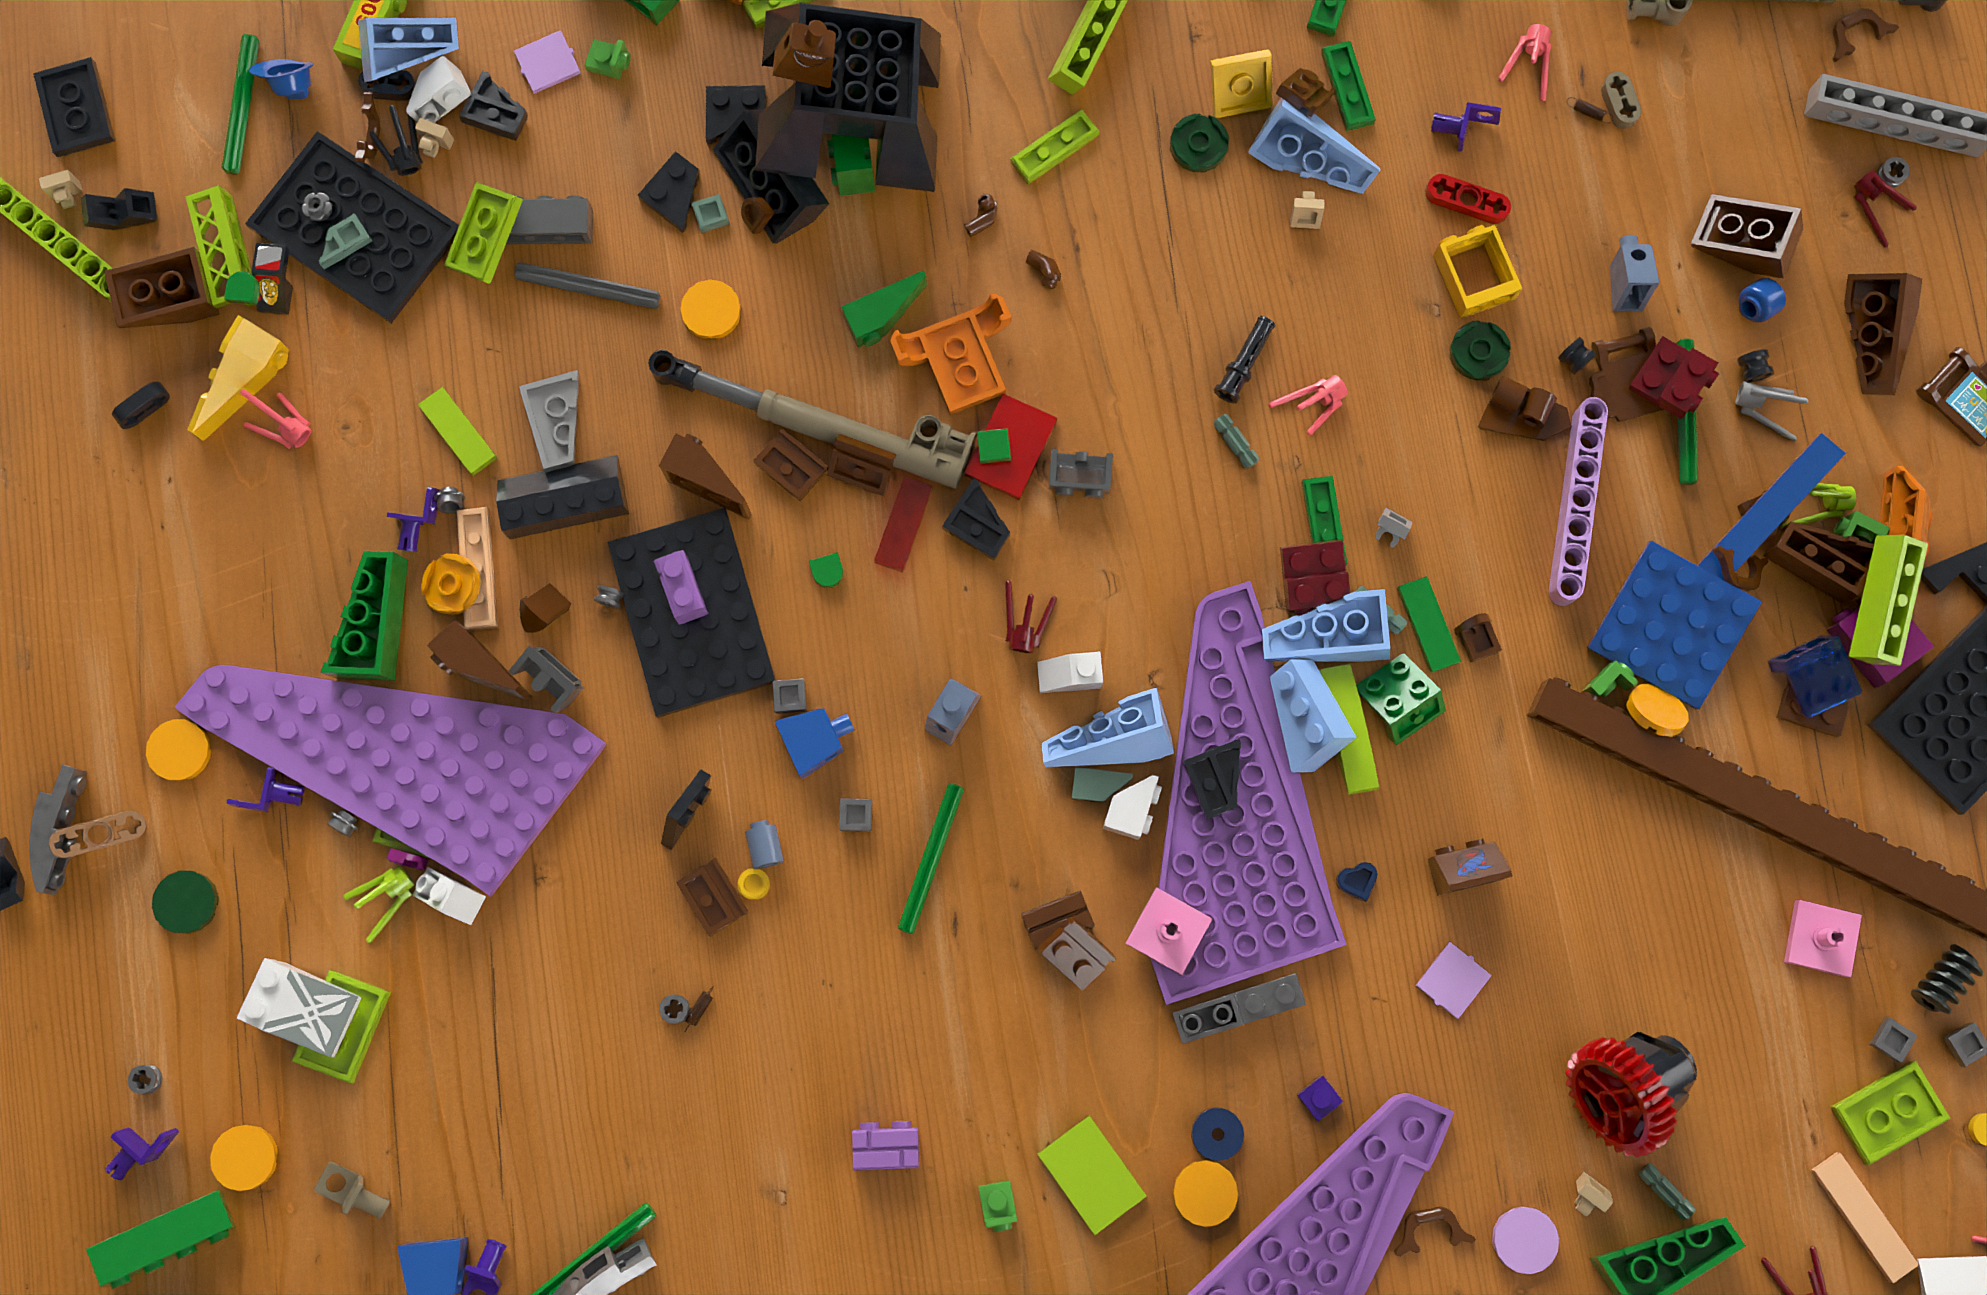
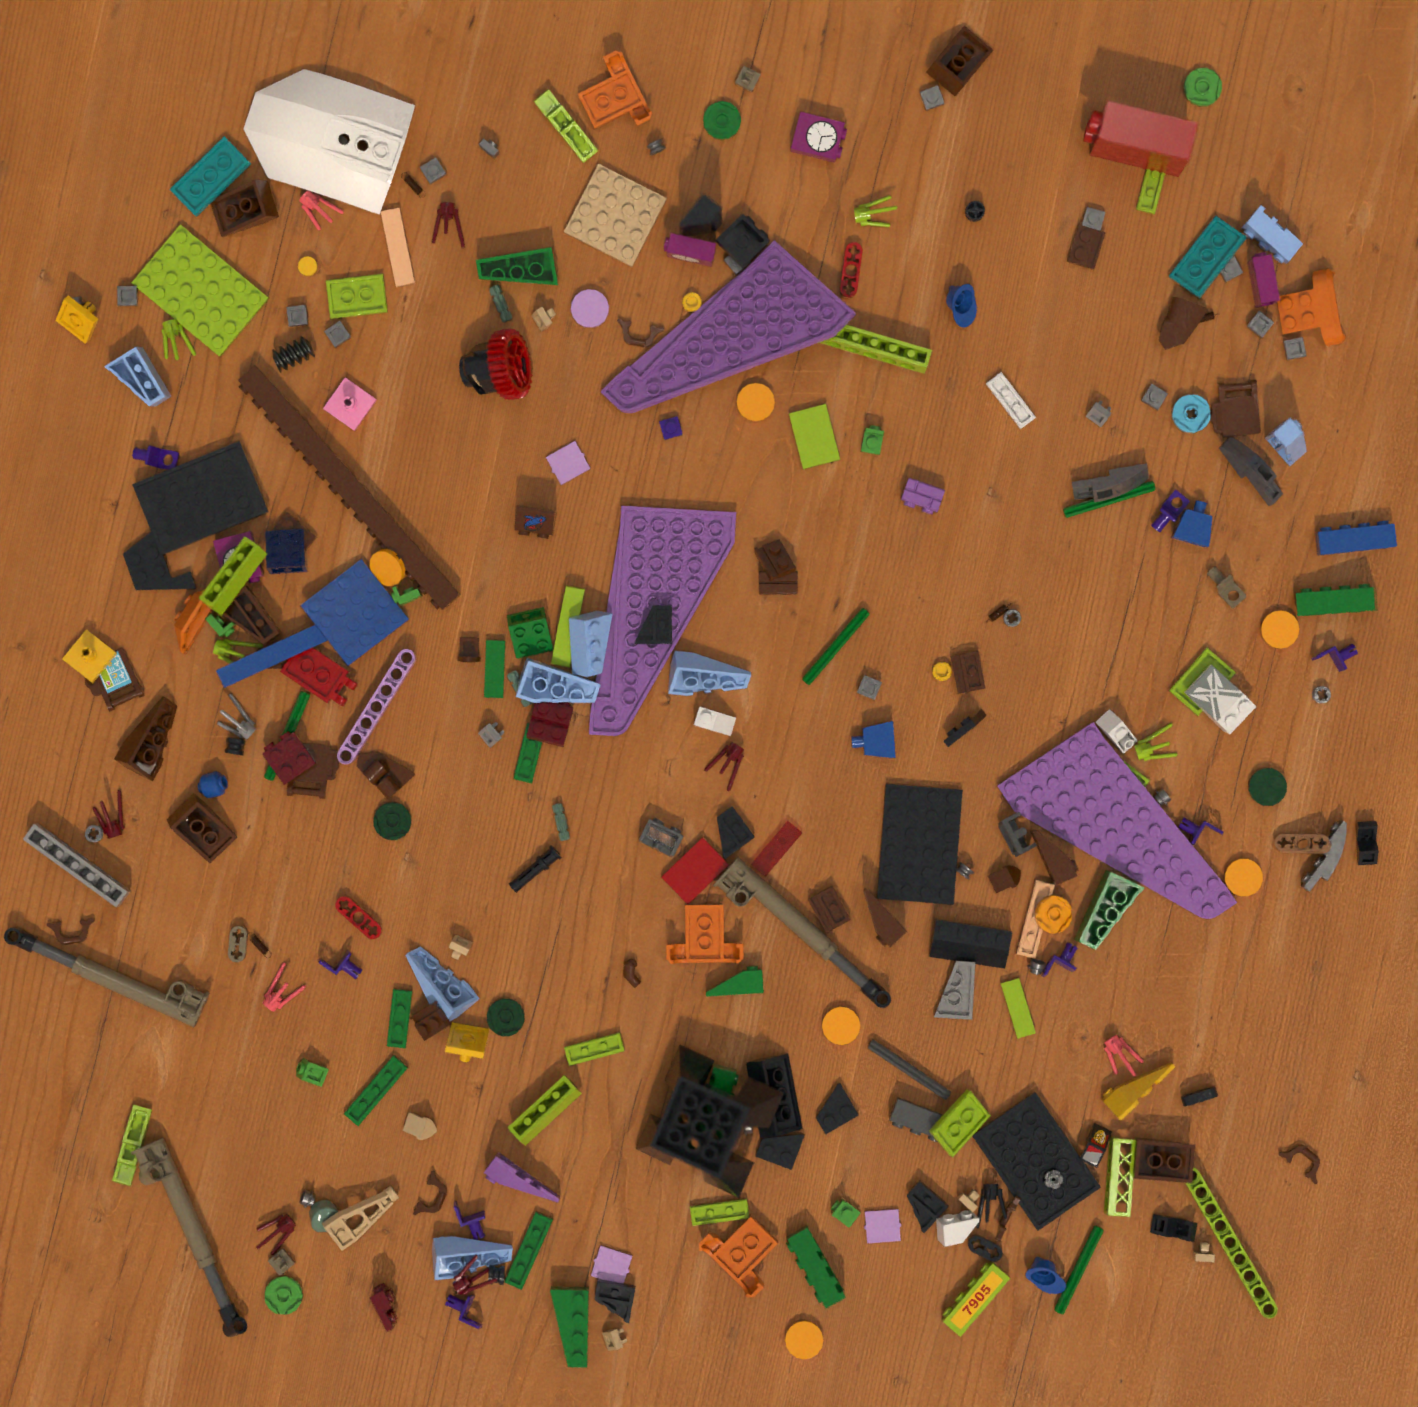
camera: 160 degrees left, 10 degrees up
black plate [33,57,115,157] -> none
green tile [224,271,260,305] -> none
sand green tile [319,213,372,269] -> none
light blue wedge [358,18,459,82] -> none
magenta tile [387,848,429,871] -> none
medium lavender brick [654,550,708,624] -> none
sand green tile [691,194,730,233] -> none
reddish brown tile [741,197,775,234] -> none
sand blue brick [745,820,784,869] -> none
reddish brown torso [773,20,836,88] -> none
flat silver plate [773,679,807,713] -> none
green tile [809,552,843,588] -> none
reddish brown plate [827,434,896,496] -> none
sand blue torso [924,679,981,746] -> none
reddish brown arm [964,194,997,237] -> none
green tile [977,429,1011,464] -> none
sand green tile [1072,767,1133,803] -> none
white slope [1103,775,1162,840] -> none
bright pink tile [1125,887,1212,975] -> none
flat silver slope [1173,973,1307,1044] -> none
dark blue piece [1191,1108,1244,1161] -> none
coral plant [1268,375,1348,436] -> none
dark blue tile [1336,862,1378,902] -> none
yellow window [1433,225,1522,319] -> none
black wheel [1558,337,1597,375] -> none
sand blue torso [1610,235,1659,312] -> none
reddish brown helmet [1712,546,1768,592] -> none
none -> red tile [280,648,358,706]

